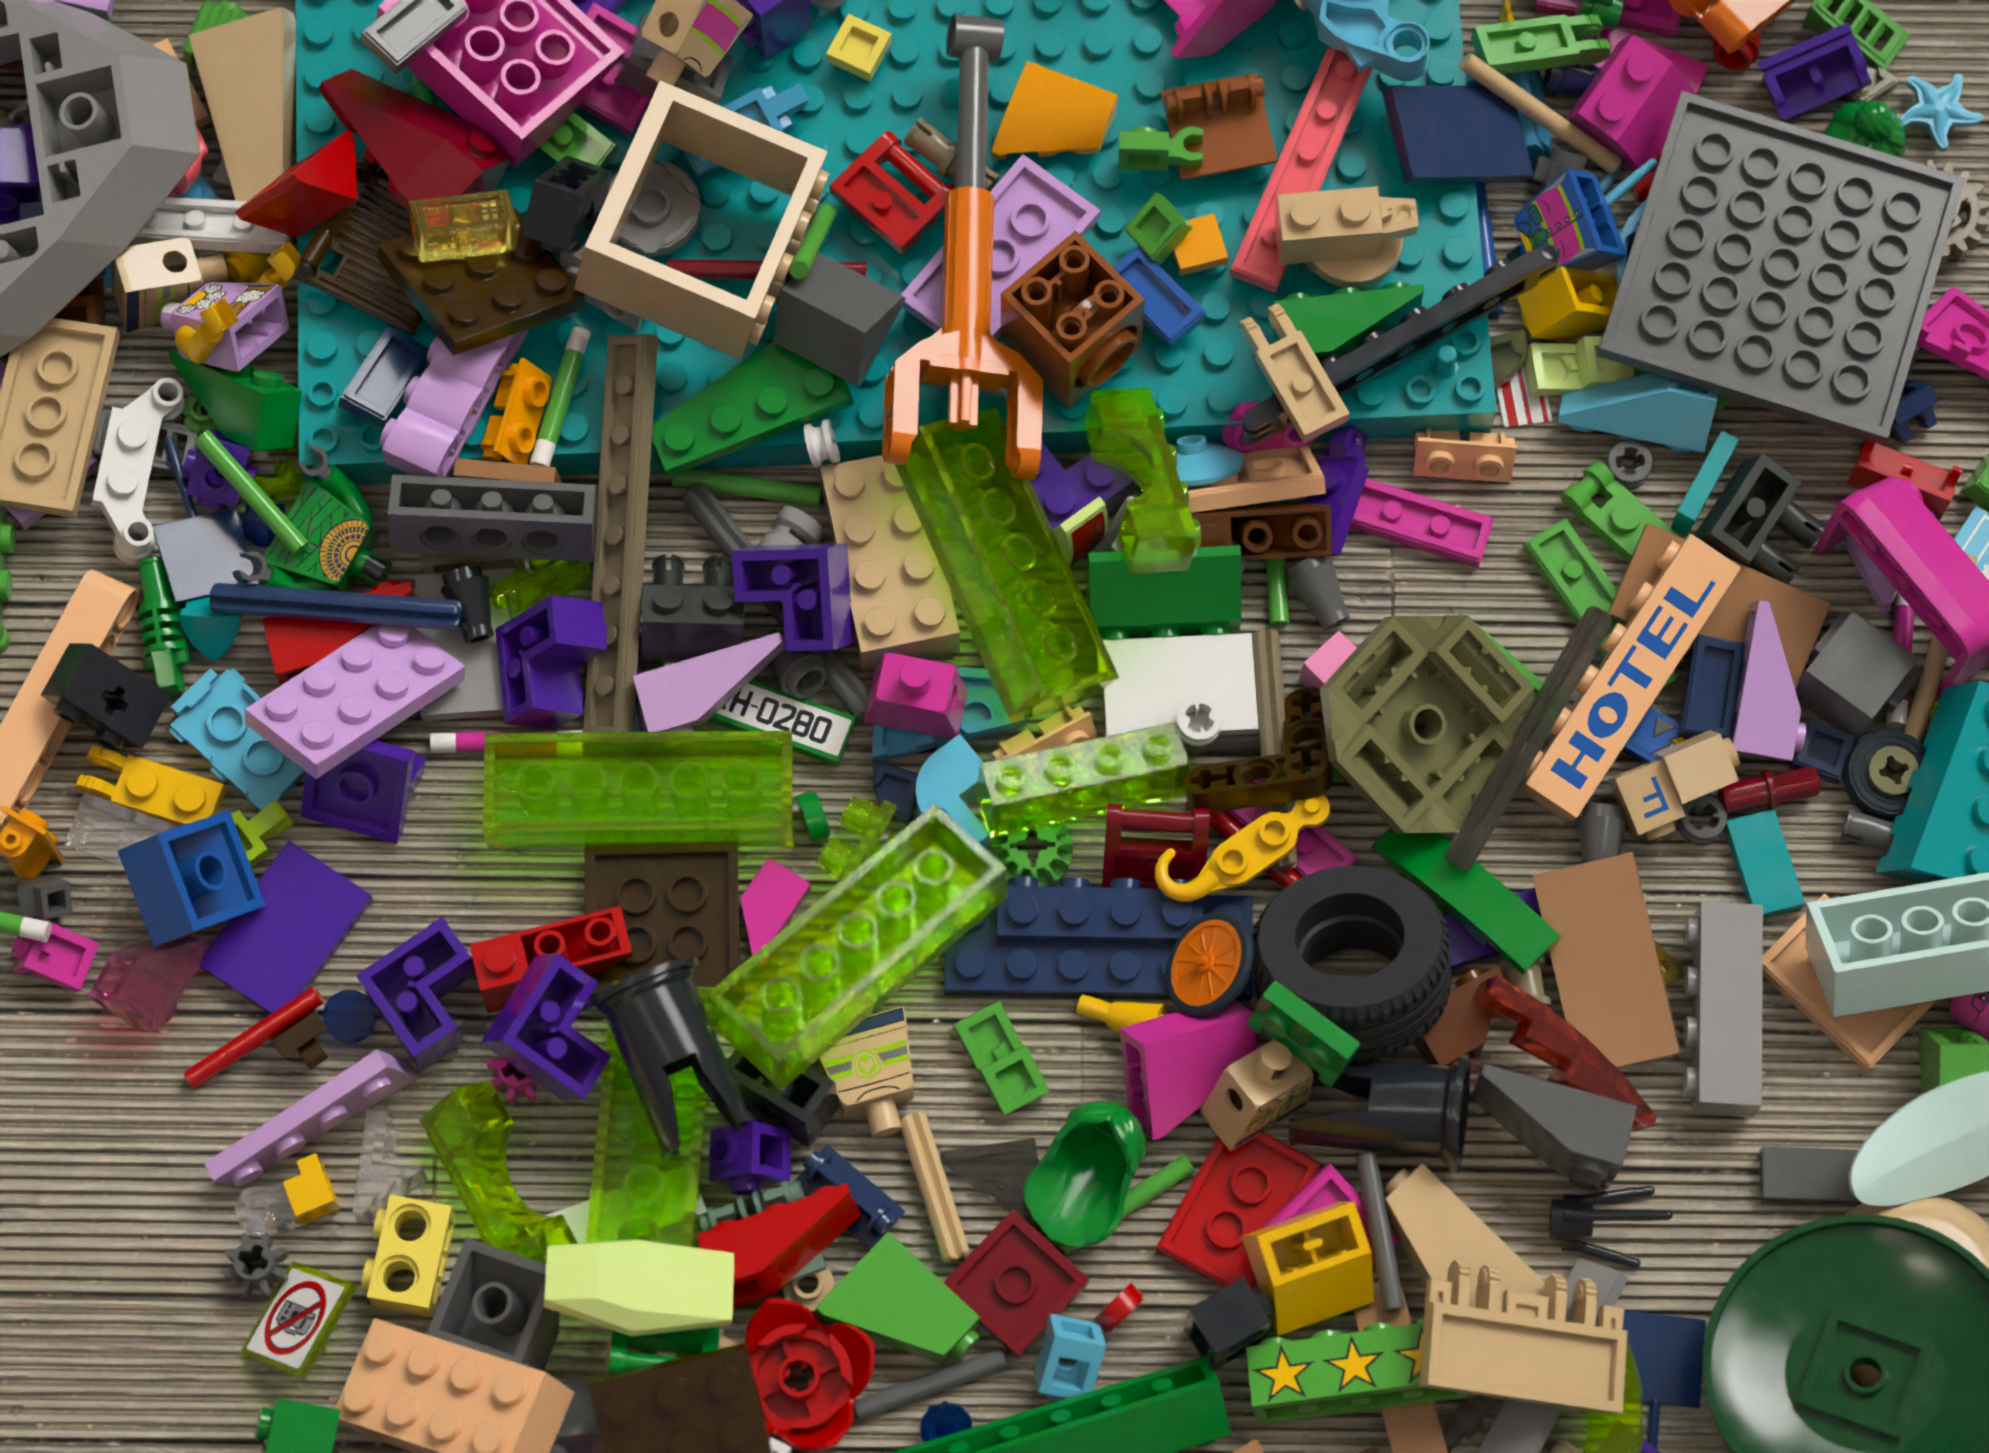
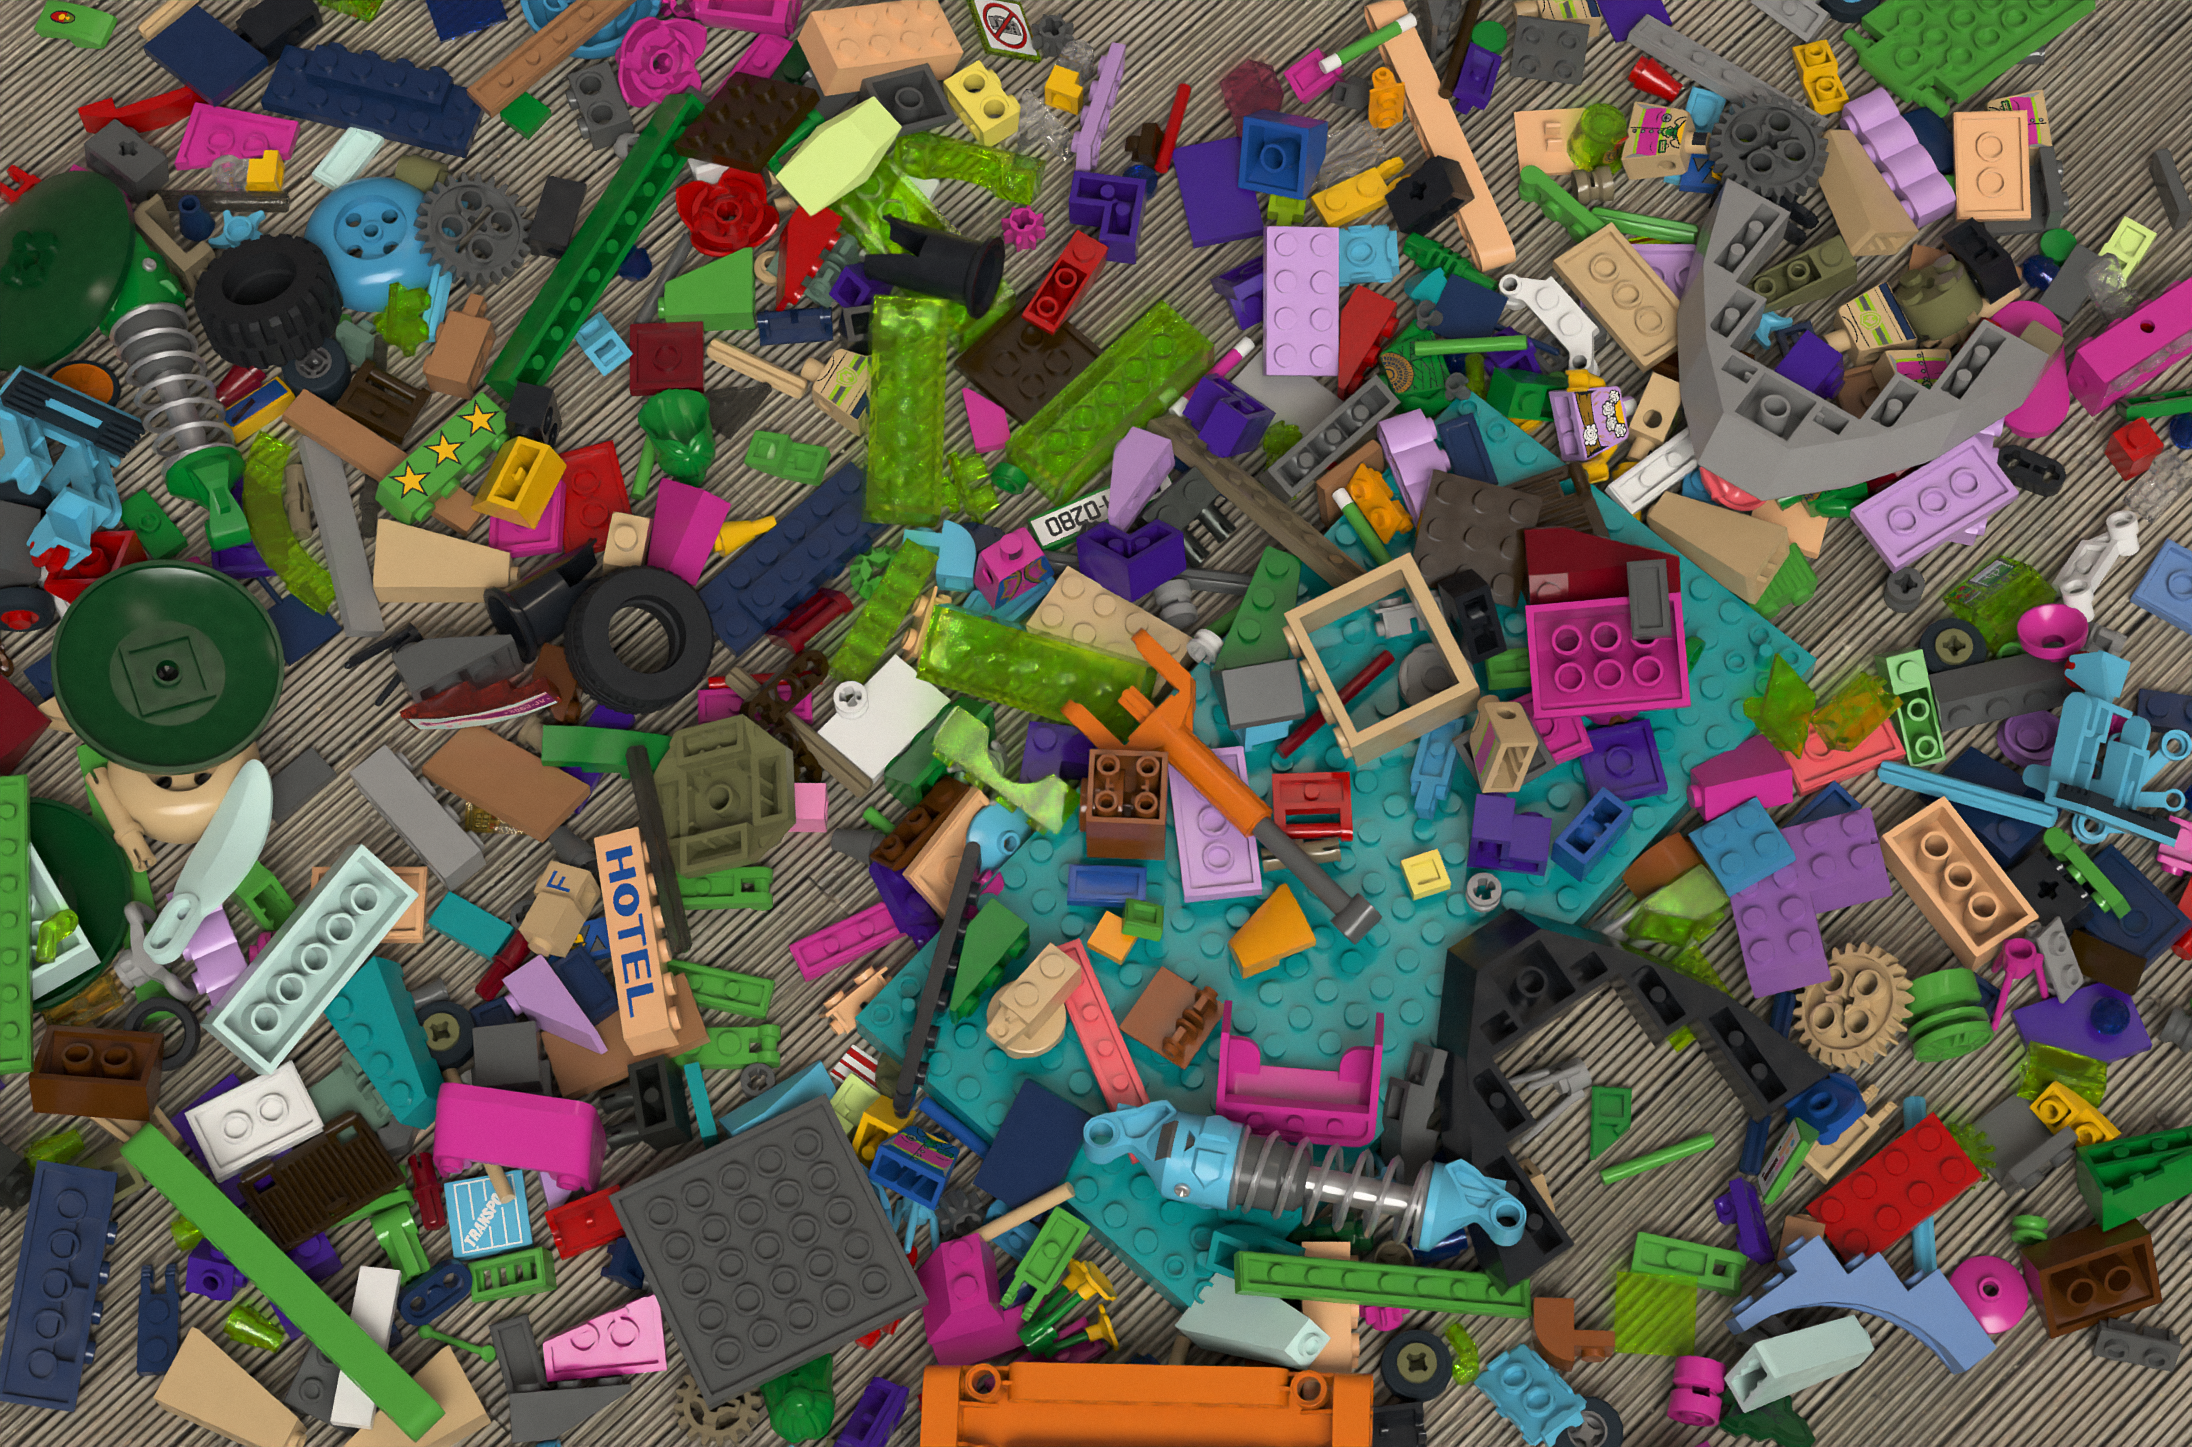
camera: 140 degrees right, 5 degrees down
dark blue axle [209,583,462,630] -> none
red slope [235,129,357,238] -> none
clear yellow slope [408,190,519,262] -> none
black cone [440,565,494,644] -> none
dark purple brick [480,953,612,1101] -> none
bright green bar [789,203,837,279] -> none
slope [1049,496,1109,571] -> none
red tile [1094,1283,1144,1332] -> none
bright green plate [1118,126,1204,171] -> none
yellow piece [1155,794,1330,902] -> none
orange wheel [1166,912,1254,1017] -> none
tan hinge [1239,303,1350,443] -> none
green plate [1246,980,1360,1088] -> none
dark grey bar [1355,1153,1405,1312] -> none
tan hinge [1419,1258,1628,1415] -> none

